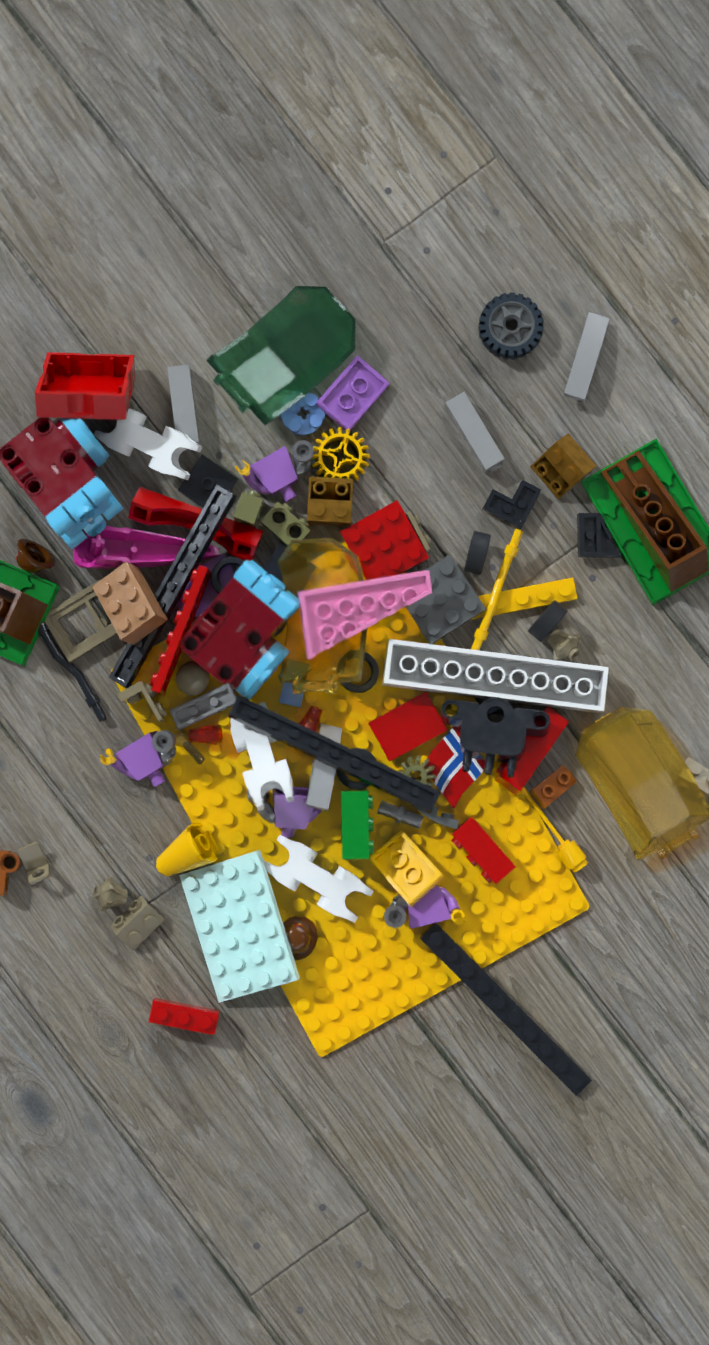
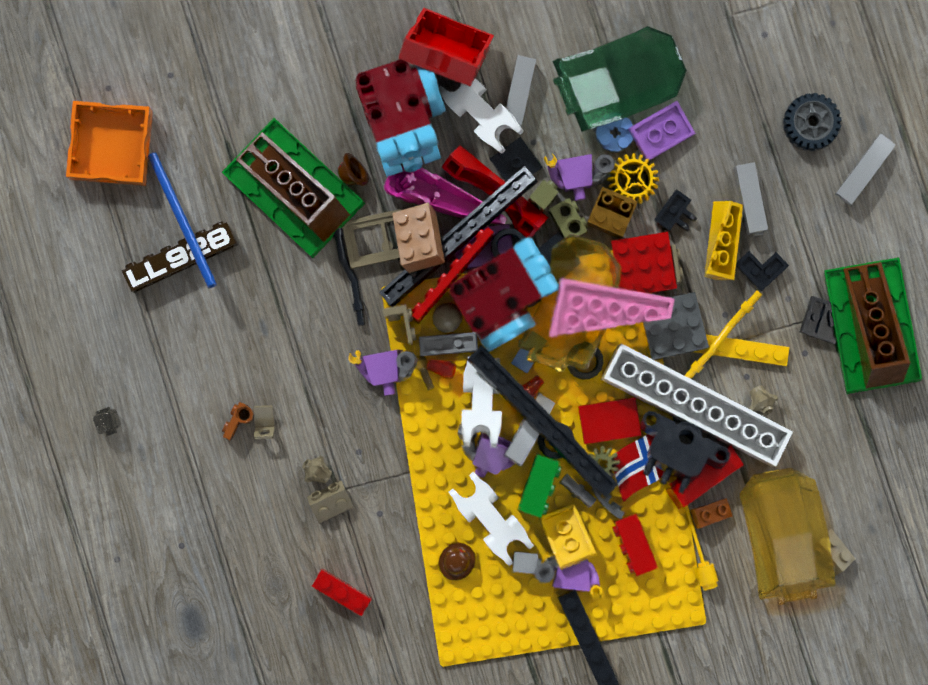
camera: 15 degrees right, 0 degrees up
yellow cone [156,822,218,876] -> none
light aqua plate [179,850,300,1003] -> none
black tyre [464,531,491,575] -> none
black tyre [528,600,568,642] -> none
pearl gold slope [530,433,597,499] -> none
none -> light grey brick [512,551,541,574]
none -> black hinge [653,189,697,231]
none -> yellow wedge [704,201,743,280]

